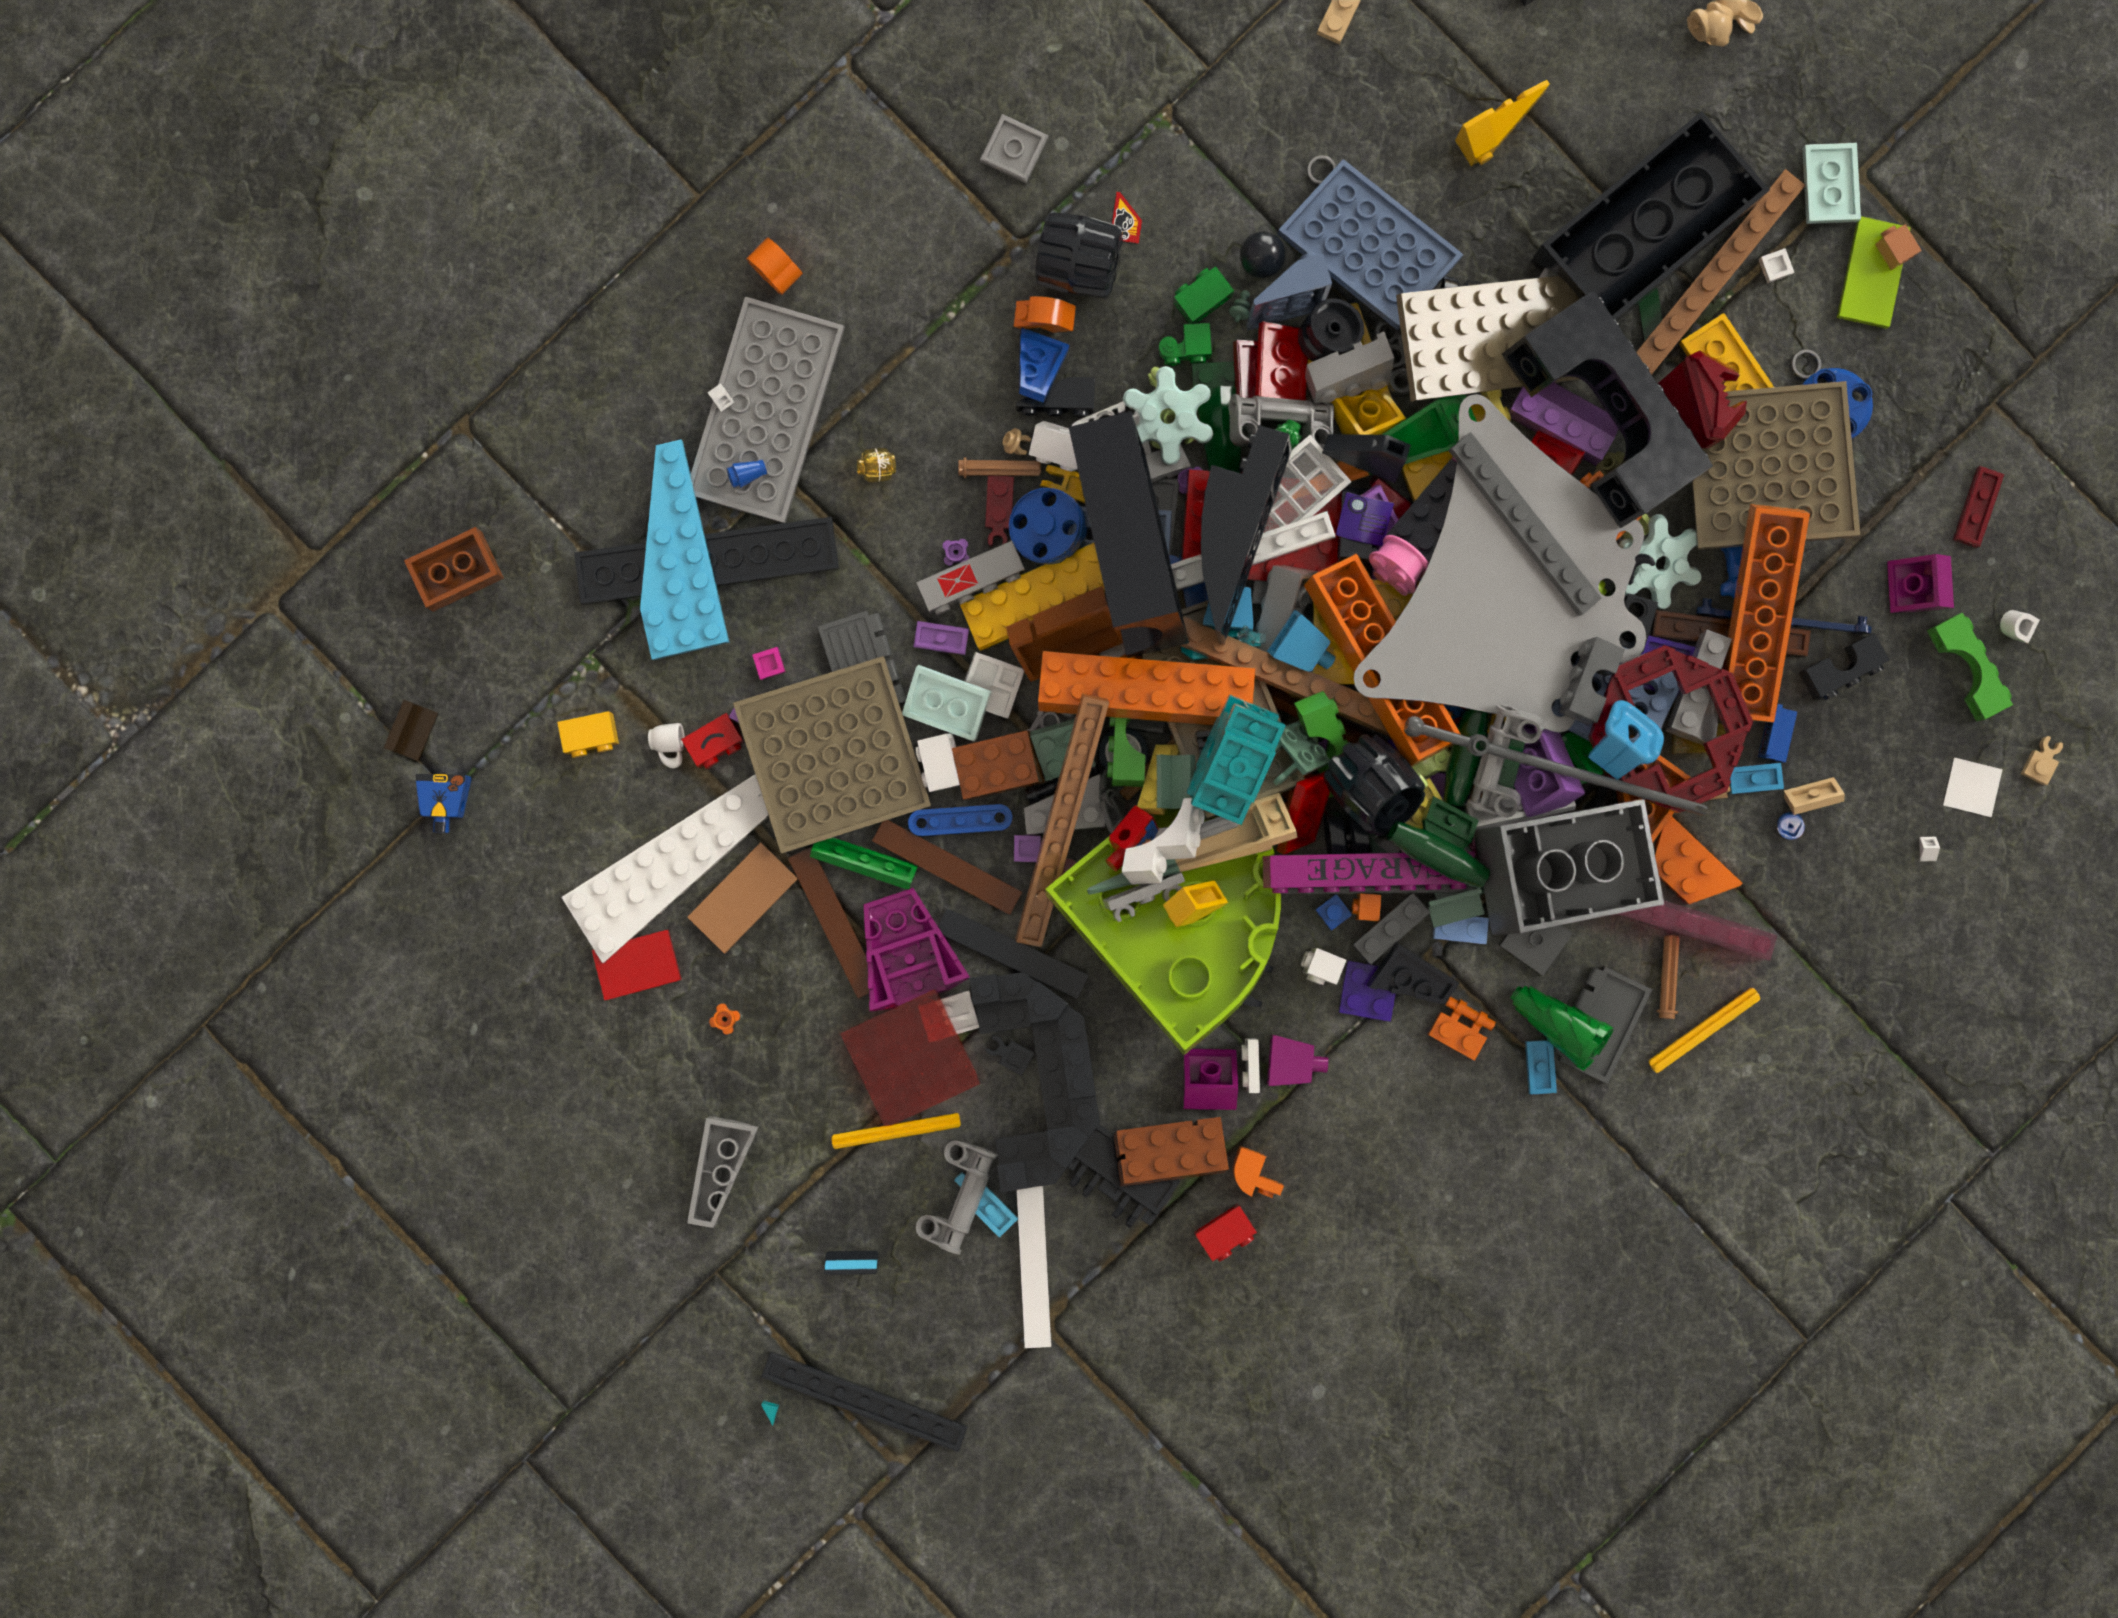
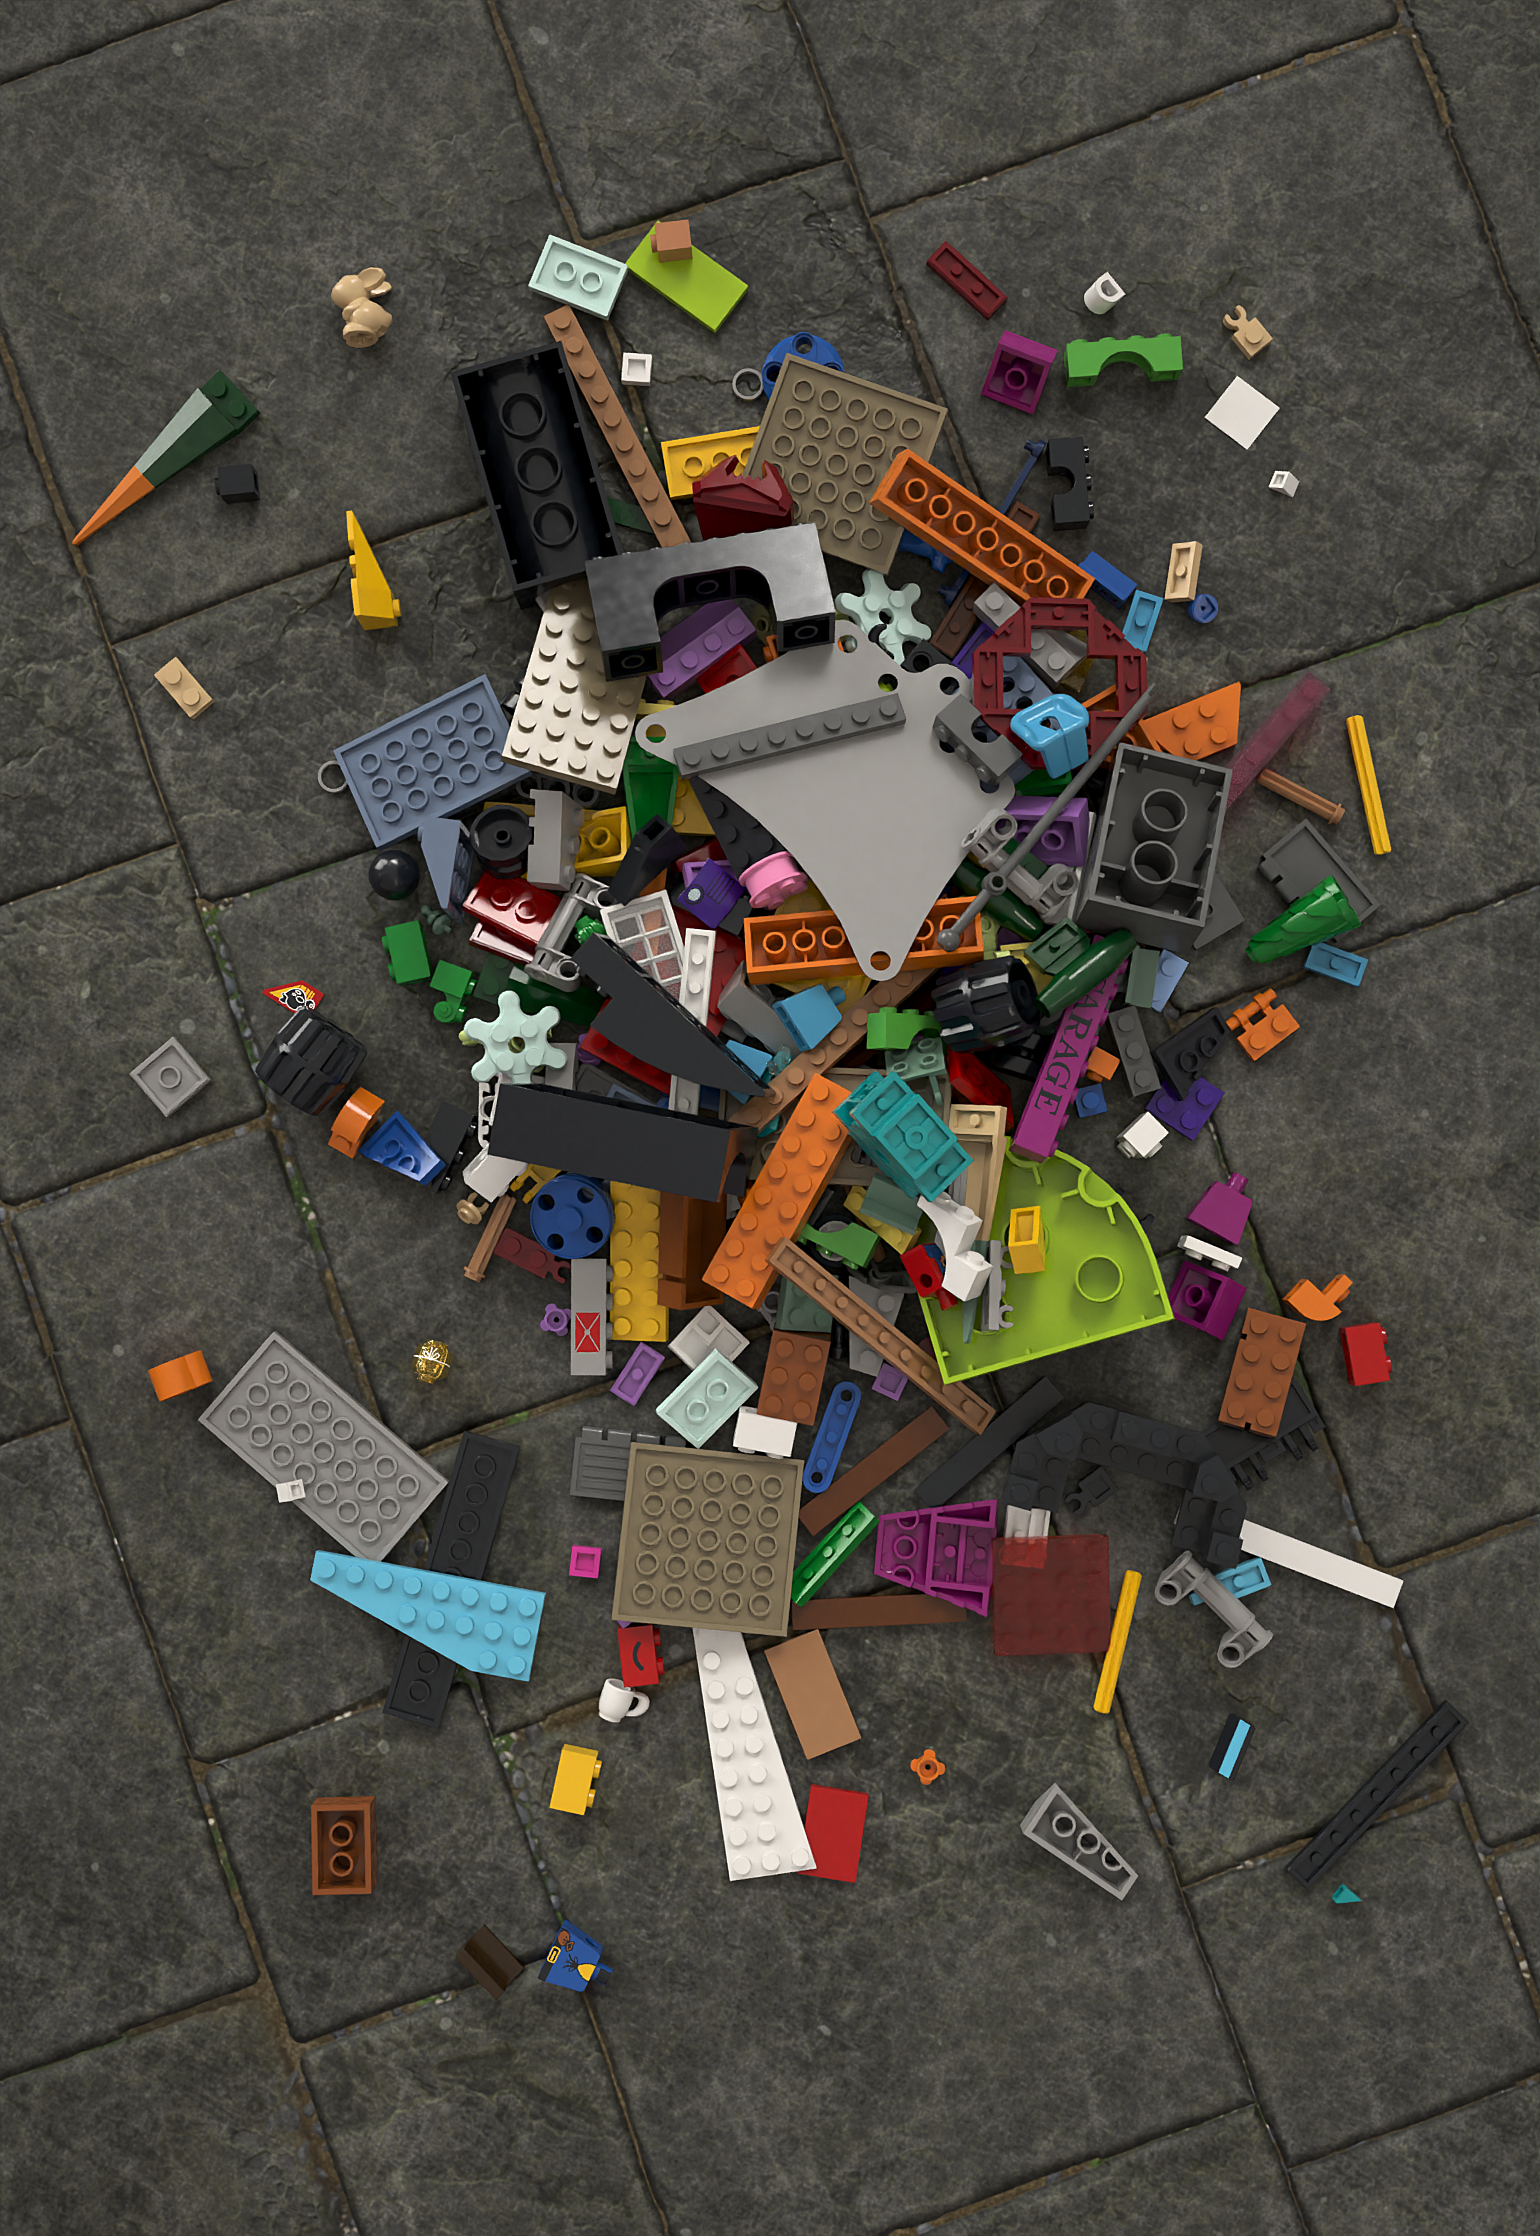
camera: 60 degrees left, 0 degrees up
blue cone [726,459,767,488] -> none

